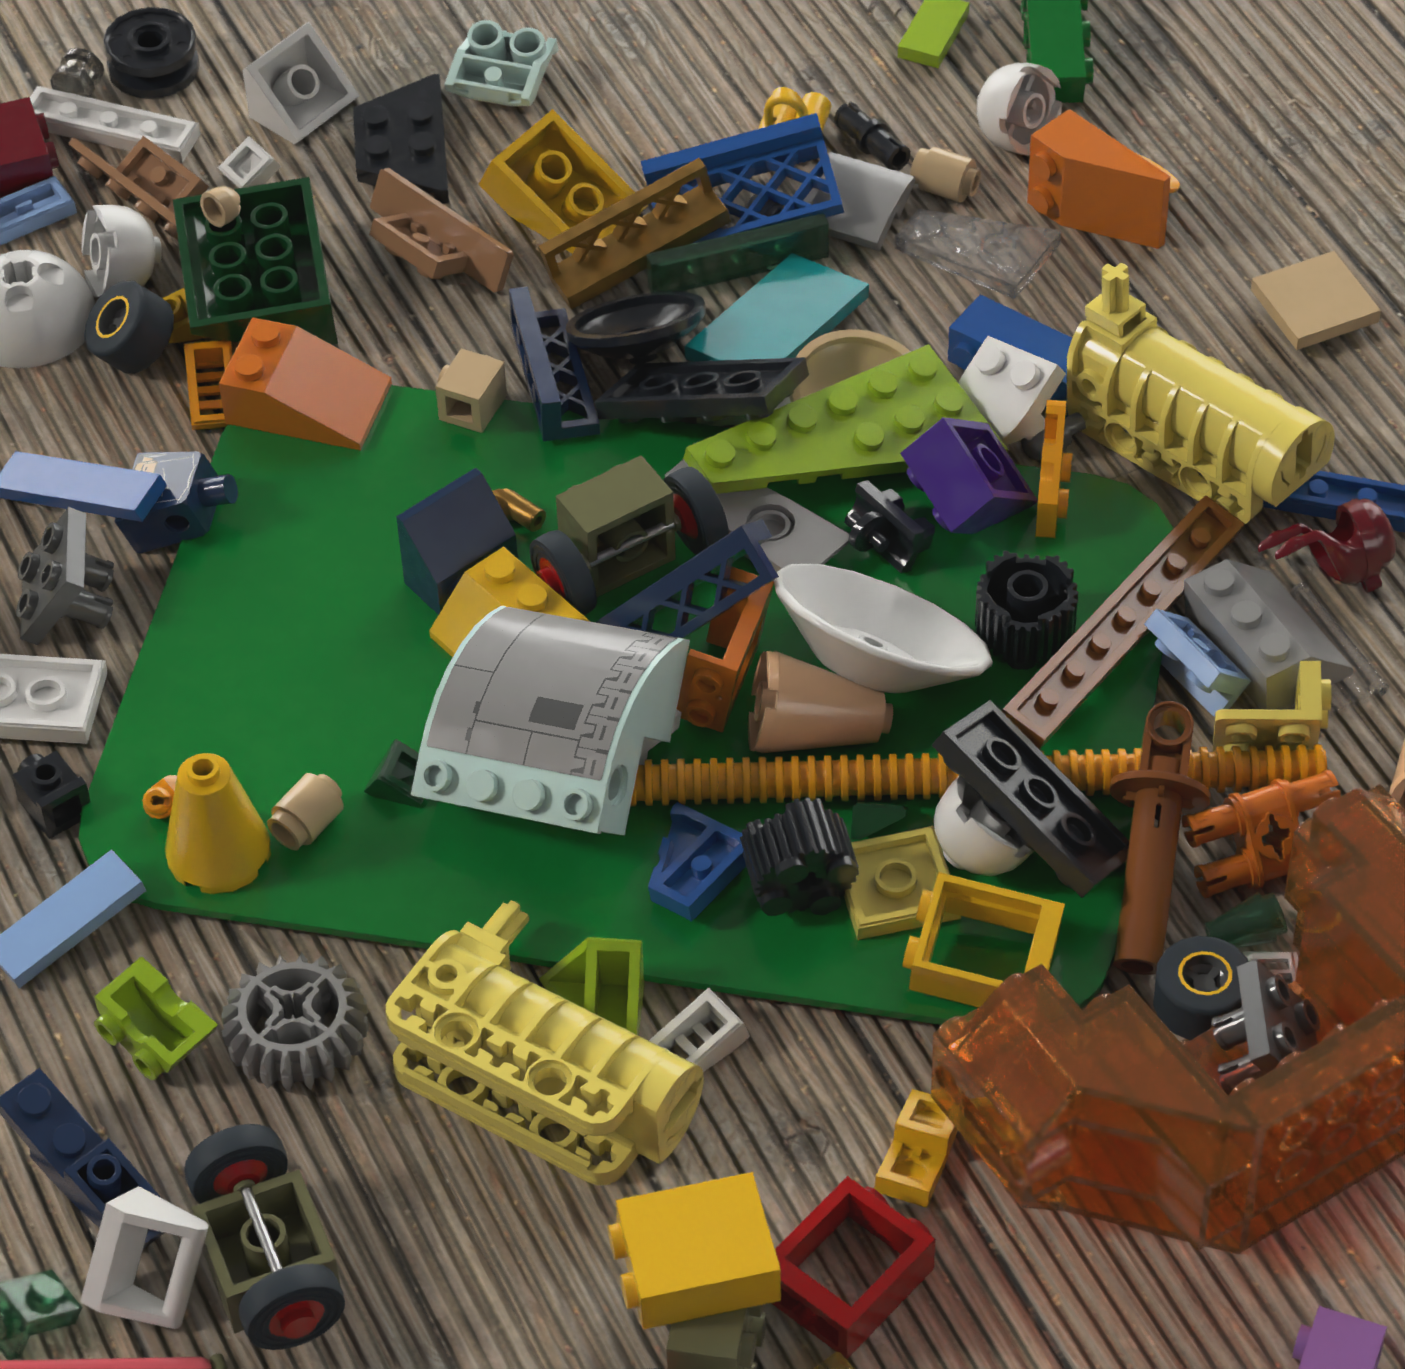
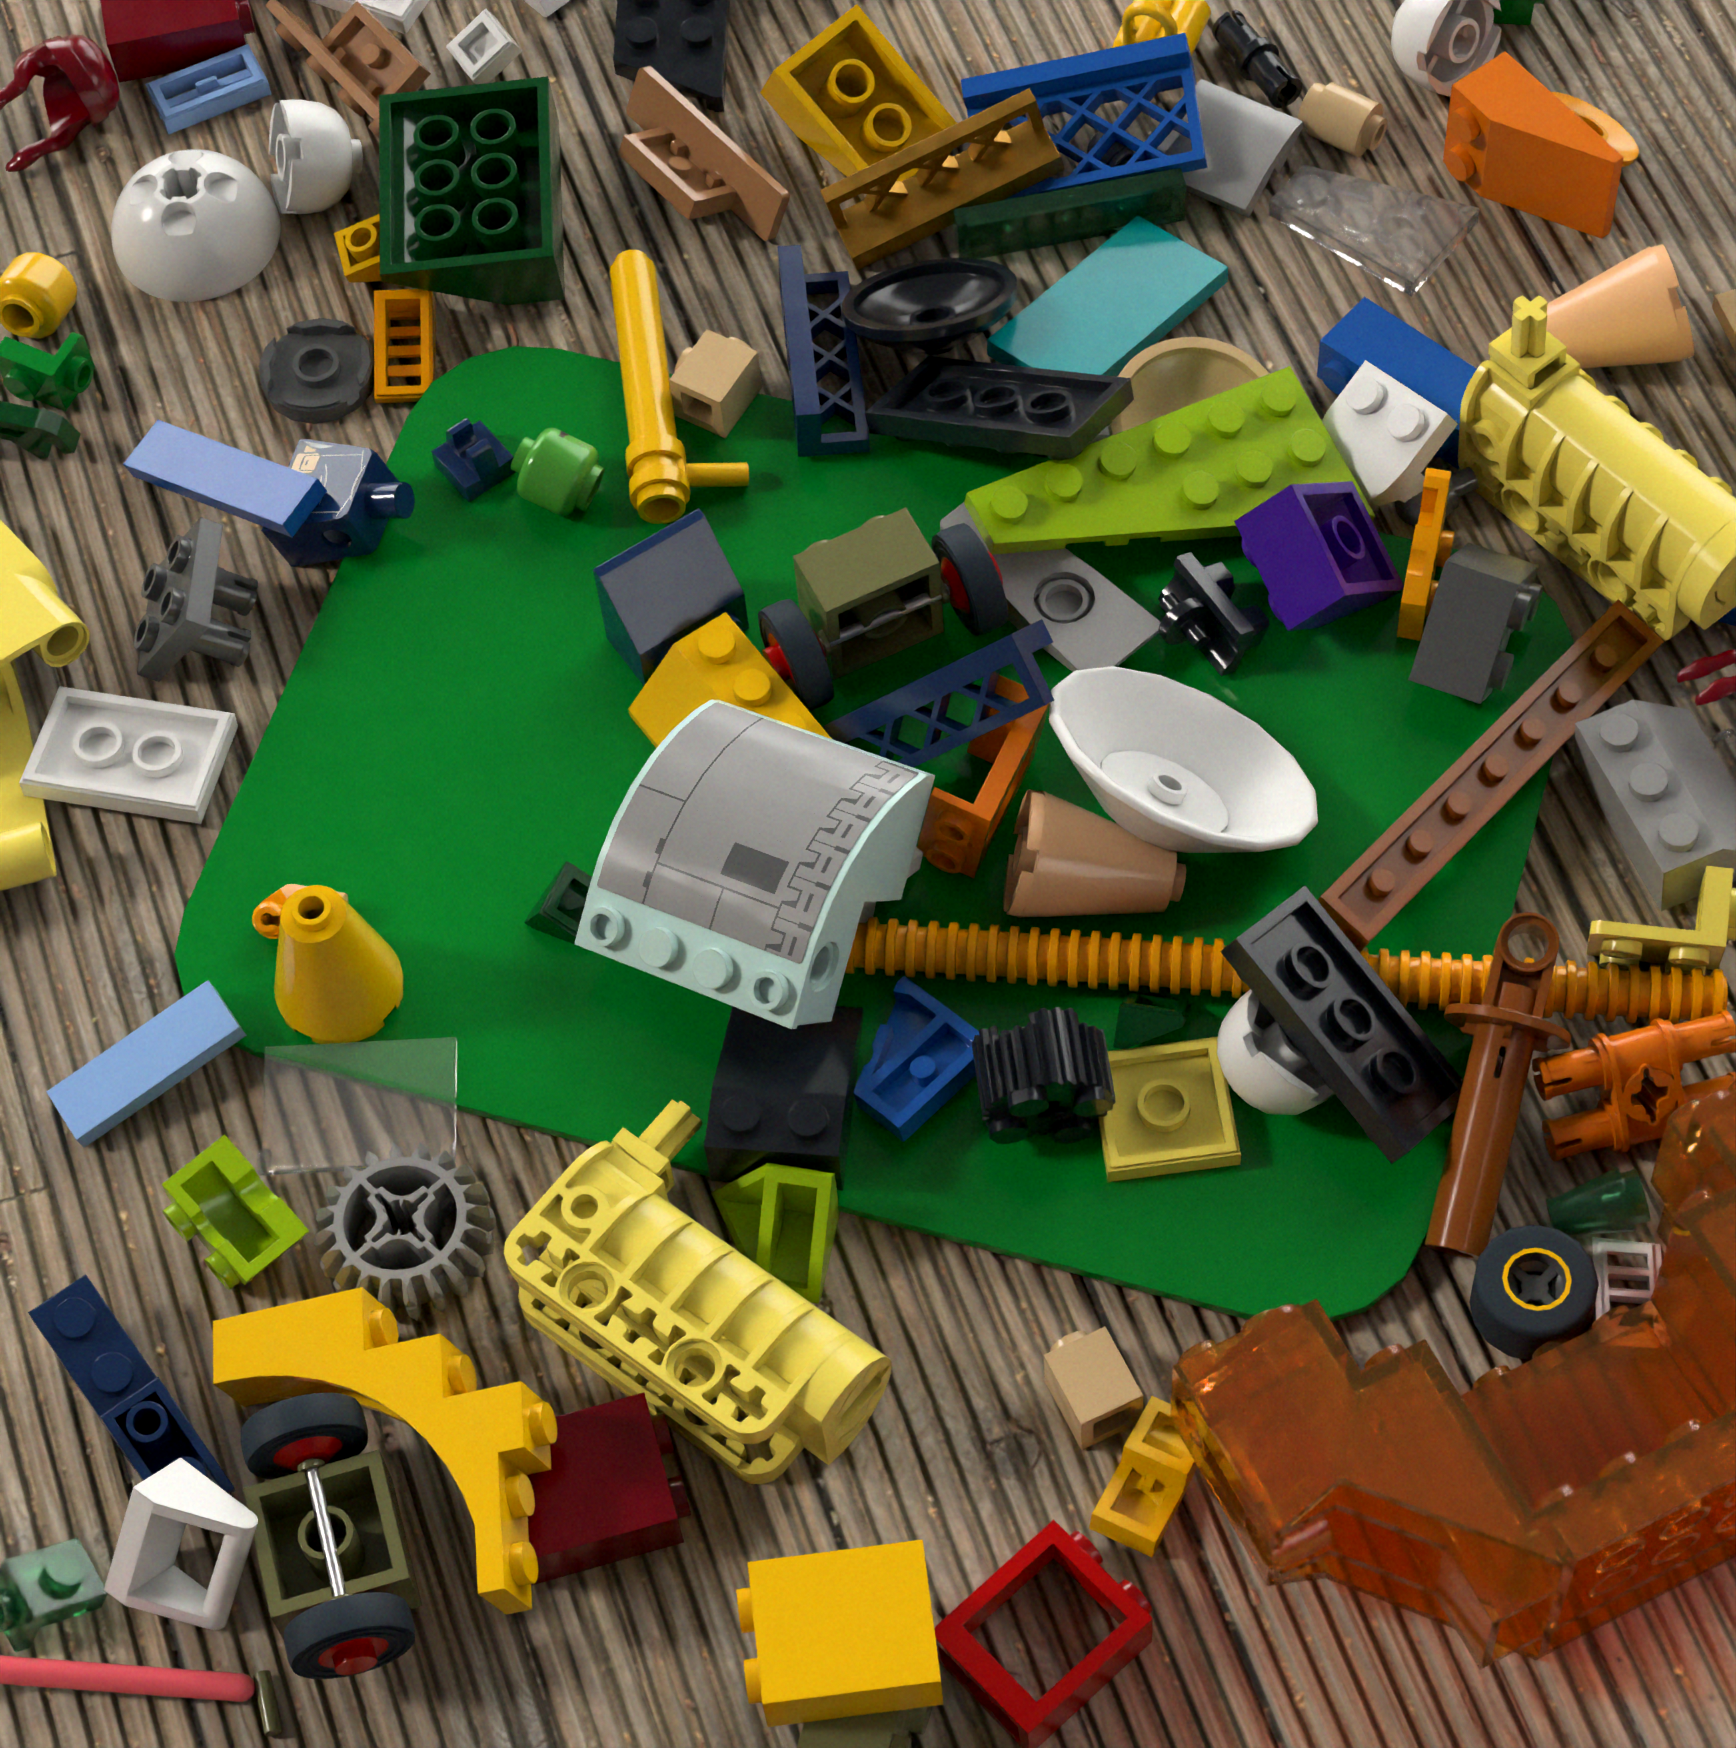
camera: 10 degrees right, 10 degrees up
black brick [12,751,91,839] -> none
black wheel [85,281,174,373] -> none
tan hinge [200,186,241,227] -> none
orange slope [219,317,392,451] -> none
tan brick [267,773,344,850] -> none
pearl gold arm [492,489,546,532] -> none
white slope [649,988,750,1072] -> none
yellow window [902,872,1065,1022] -> none
black brick [975,551,1078,670] -> none
light blue bracket [1144,609,1251,717] -> none
dark grey plate [1212,959,1328,1109] -> none
none -> yellow arch [213,1287,557,1615]
none -> clear piece [257,1037,457,1176]
none -> dark grey tile [259,318,374,424]
none -> dark blue tile [431,418,515,503]
none -> bright green head [511,428,605,517]
none -> dark red brick [527,1392,691,1586]
none -> yellow cylinder [609,250,749,524]
none -> black slope [704,1006,864,1191]
none -> tan brick [1044,1326,1143,1450]
none -> dark grey brick [1409,543,1544,704]
none -> light nougat cone [1546,244,1694,369]

